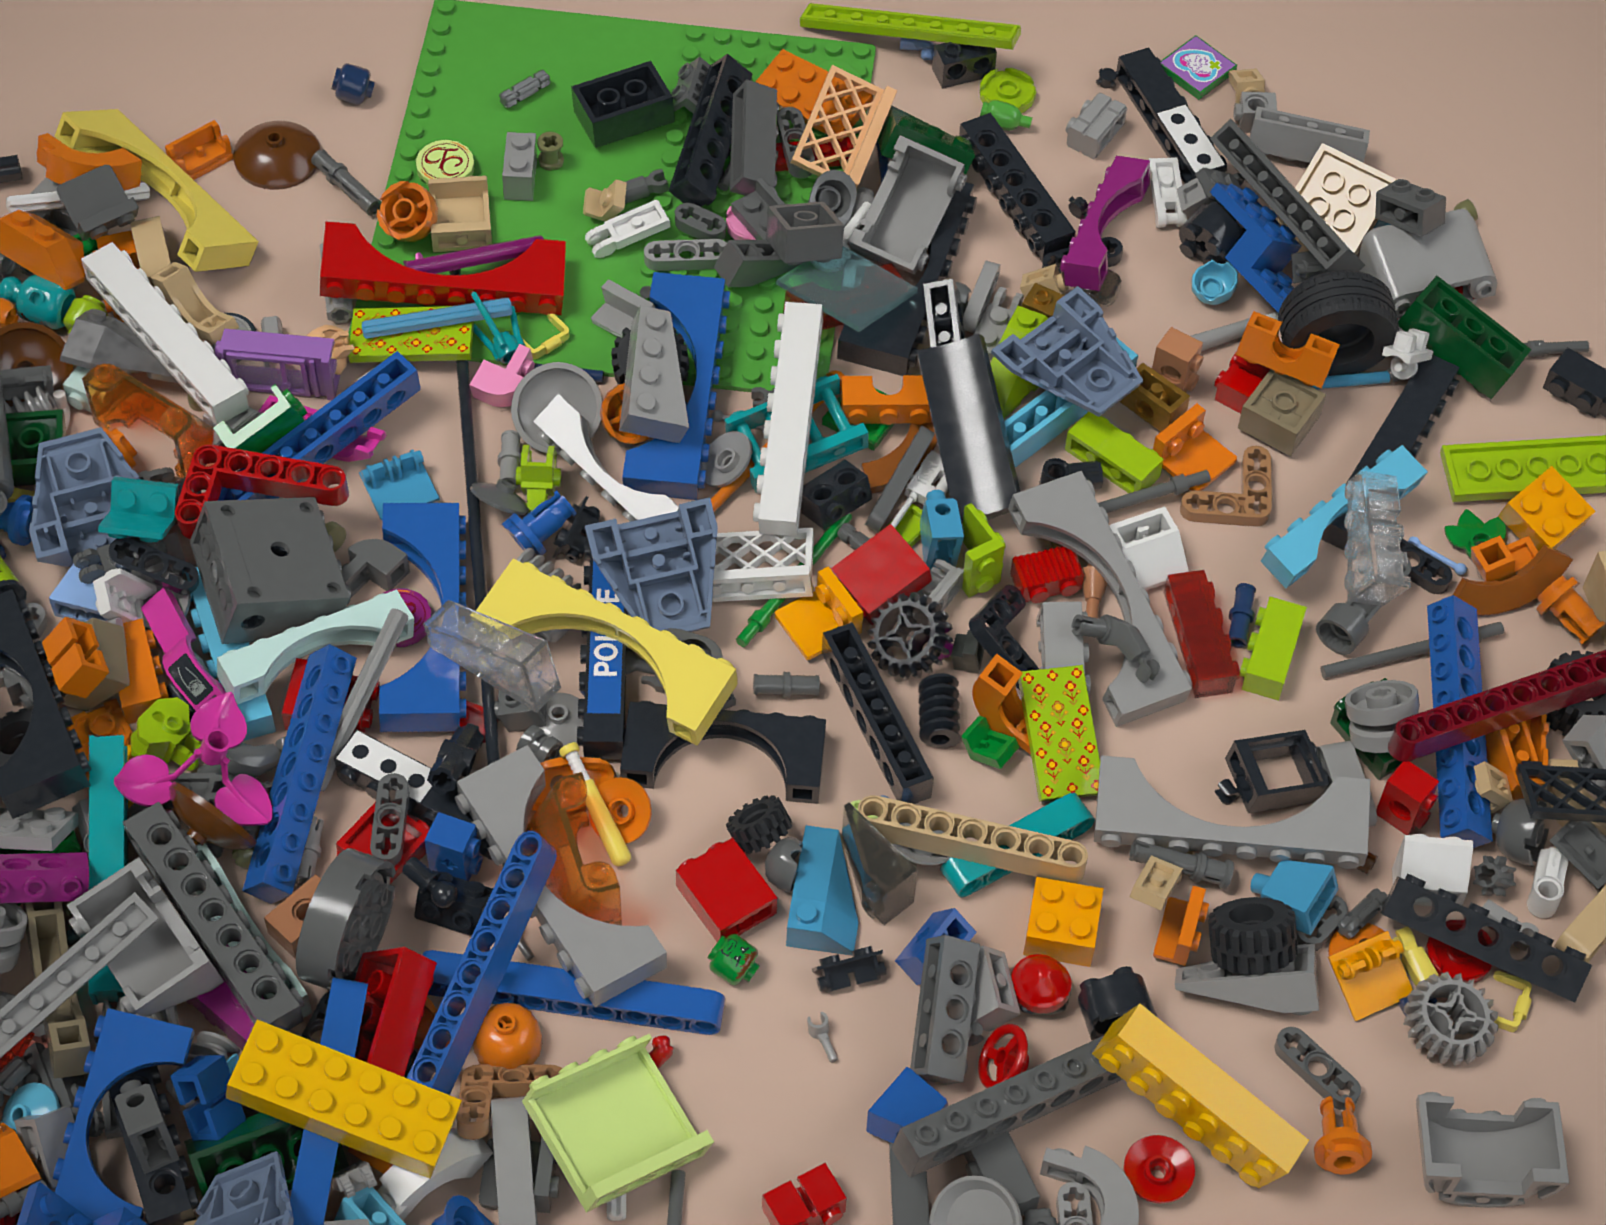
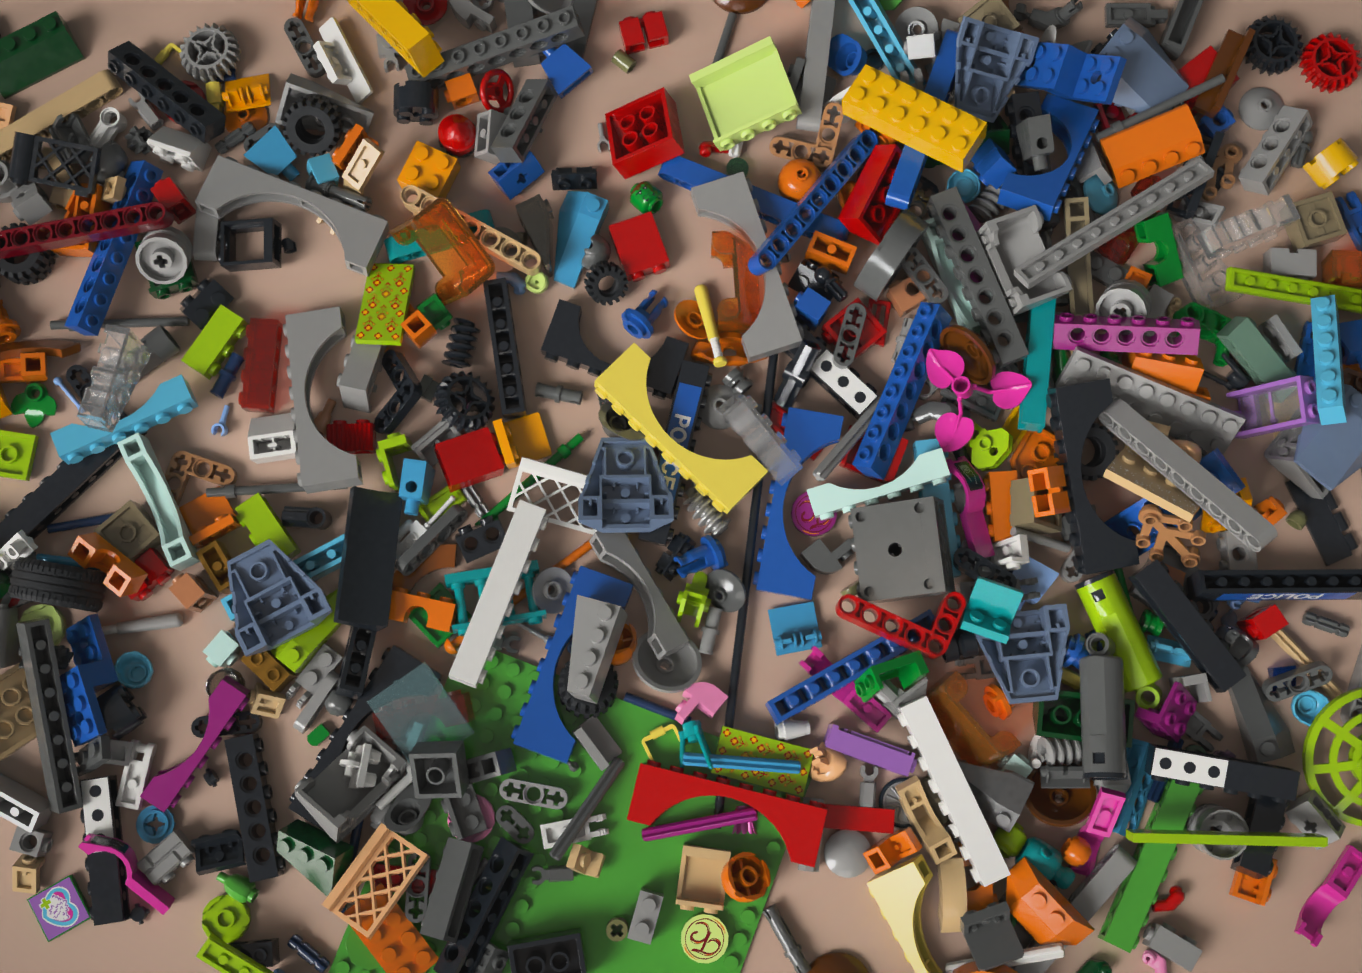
camera: 165 degrees left, 25 degrees up
dark grey arm [1071,614,1160,683] -> none
none -> dark blue bar [47,513,114,534]
none -> dark pink piece [78,833,175,915]
none -> light aqua arch [117,433,200,571]
none -> dark azure gear [136,805,176,844]
none -> black bracket [180,277,234,330]
none -> black bracket [191,829,246,876]
none -> light aqua brick [202,630,242,668]
none -> light blue hand [211,405,230,436]
none -> dark blue axle [287,934,330,973]
none -> medium azure panel [306,153,340,186]
none -> green piece [307,724,331,746]
none -> white bracket [313,17,373,104]
none -> white hips [339,743,381,789]
none -> clear orange windscreen [389,198,495,306]
none -> orange brick [443,73,480,110]
none -> dark grey axle [549,757,625,861]
none -> red slope [605,87,685,179]
none -> olive hinge [611,49,637,74]
none -> blue piece [621,290,669,339]
none -> clear green tile [726,158,749,178]
none -> orange brick [805,230,857,275]
none -> red tile [823,803,895,834]
none -> light grey dish [824,830,870,878]
none -> orange brick [863,827,923,874]
none -> dark grey beam [900,247,948,304]

